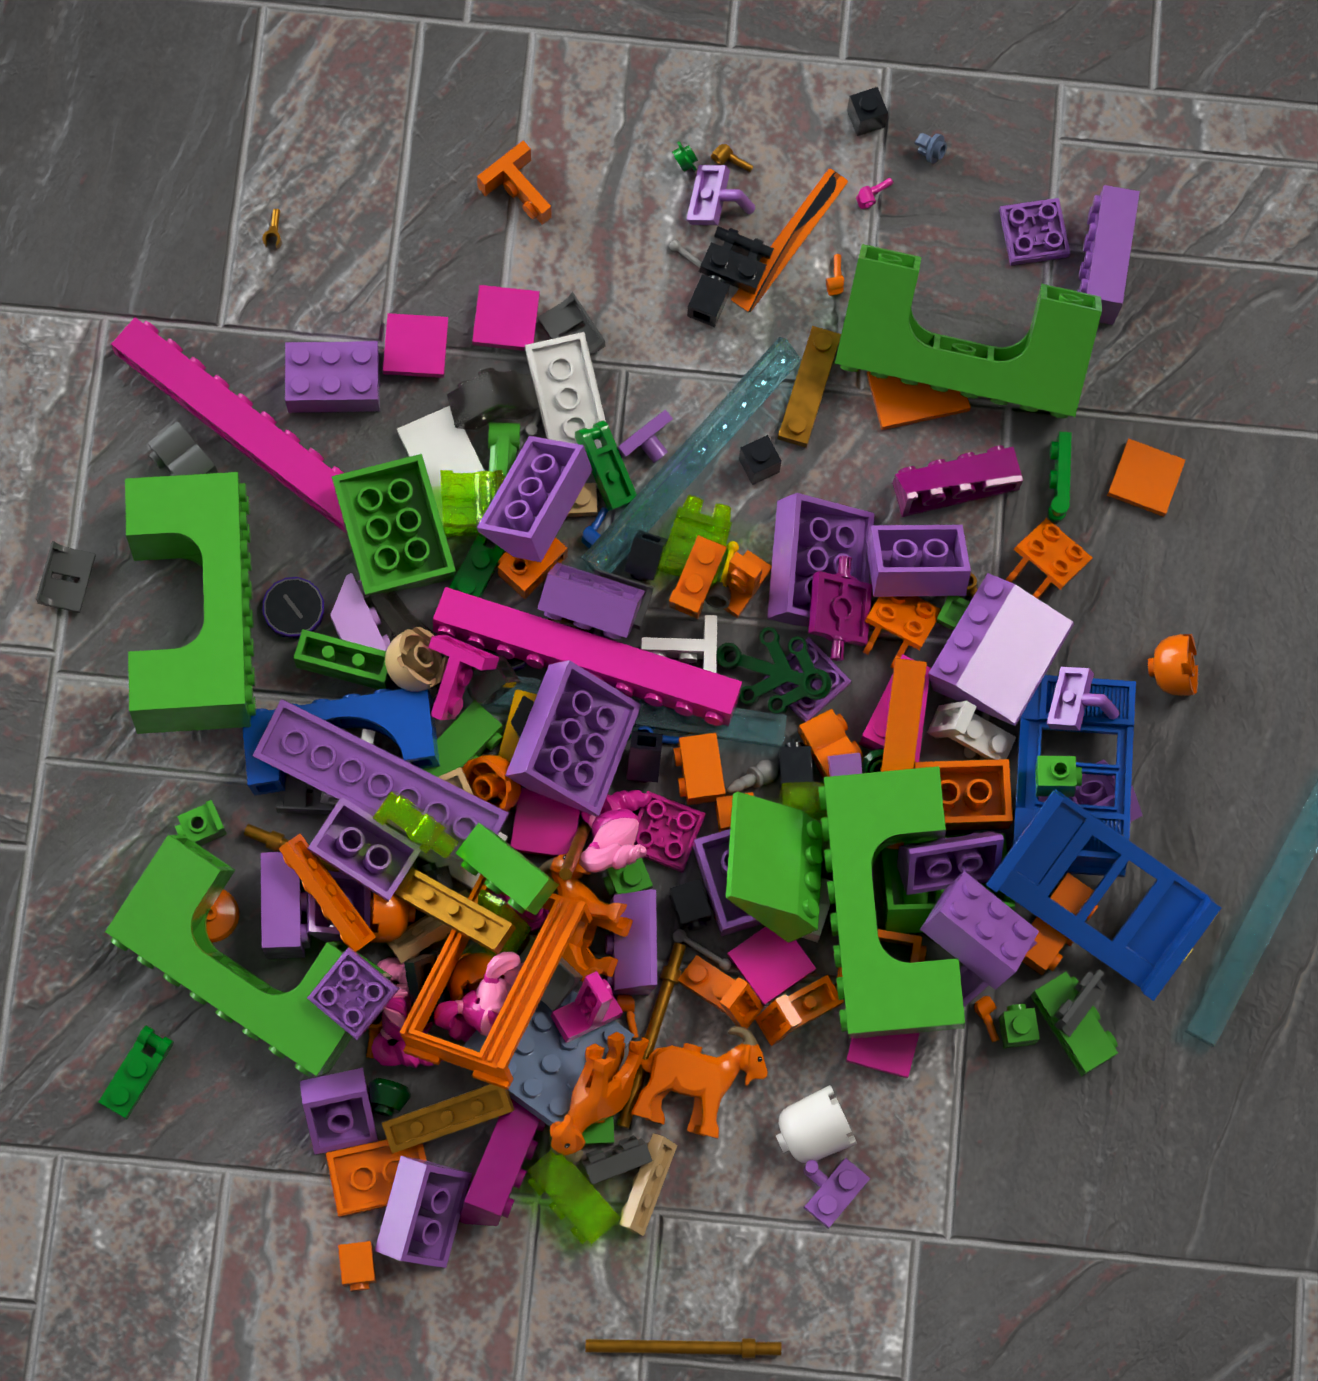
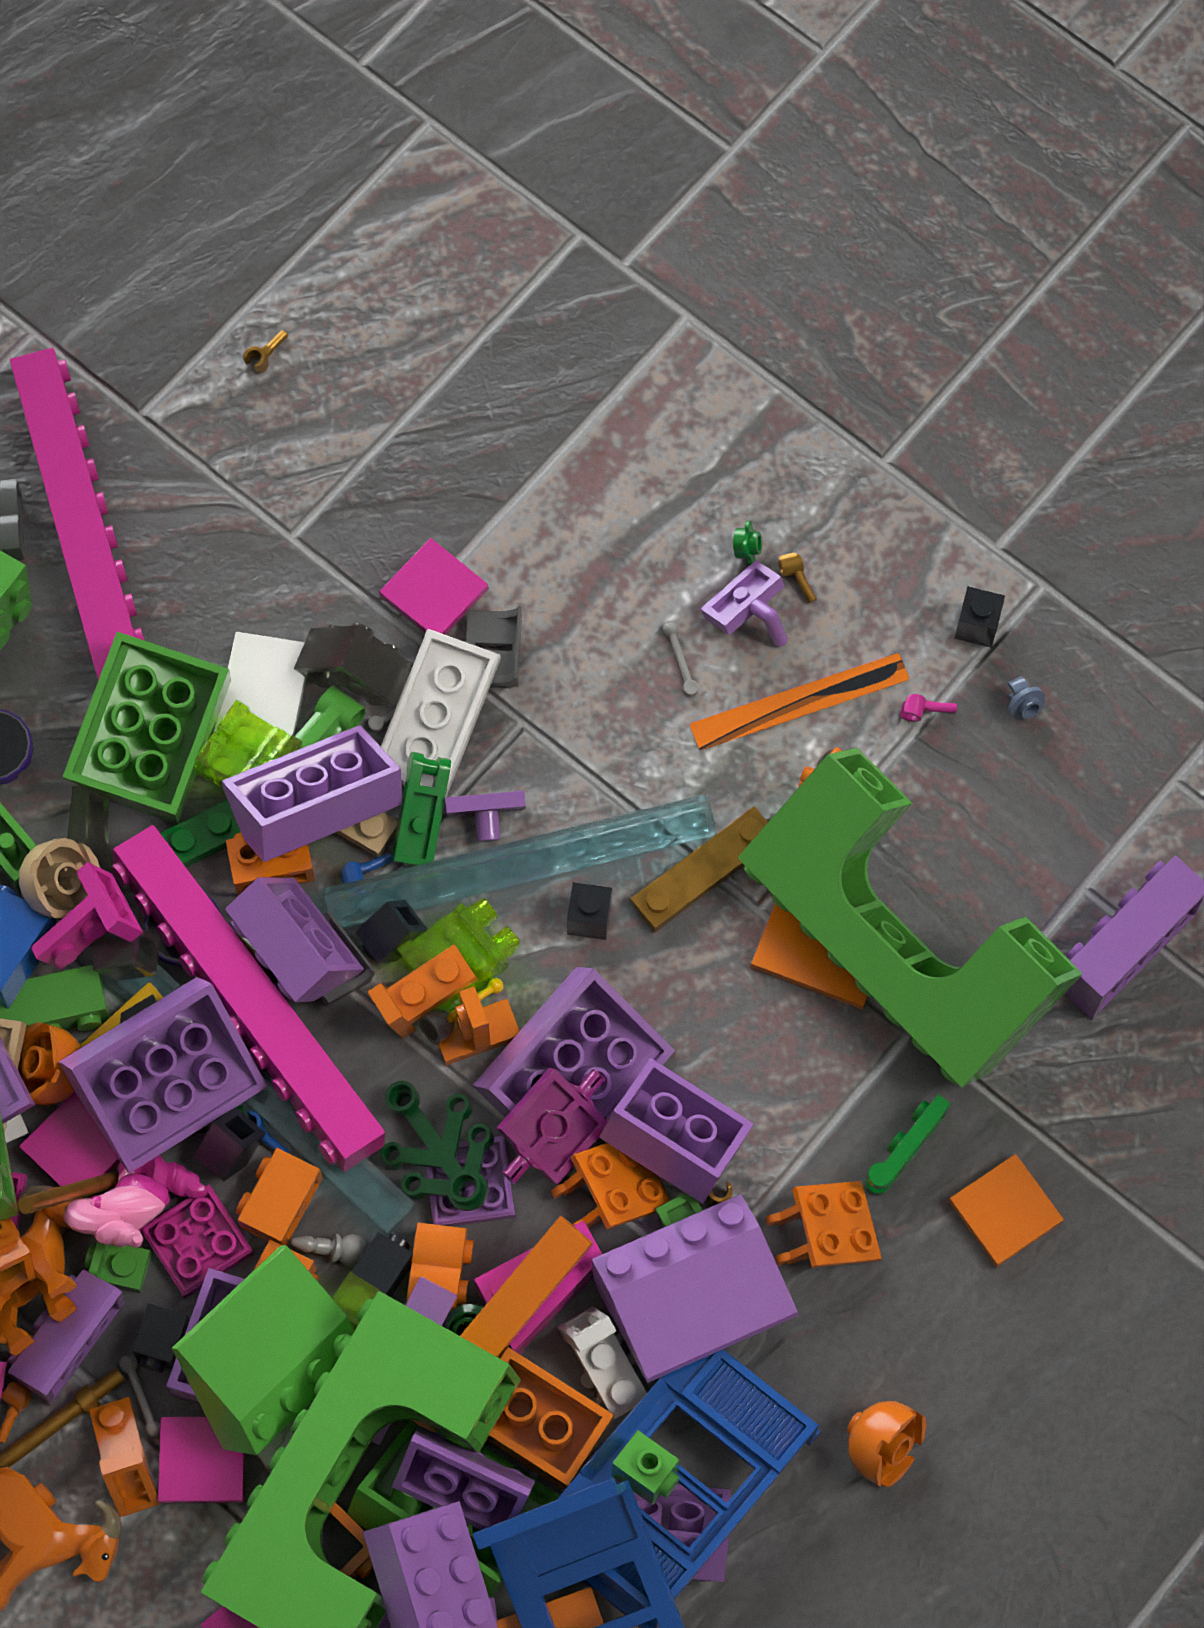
camera: 40 degrees right, 5 degrees down
medium lavender brick [285,341,380,413] -> none
lavender slope [330,573,390,651] -> none
dark pink tile [383,313,448,378] -> none
orange bracket [477,140,552,225] -> none
white bracket [641,615,717,673] -> none
black brick [687,274,730,327] -> none
black plate [699,226,774,294] -> none
orange bracket [755,975,844,1046] -> none
magenta wedge [892,445,1023,517] -> none
medium lavender tile [999,198,1070,266] -> none
medium lavender plate [1047,667,1119,731] -> none

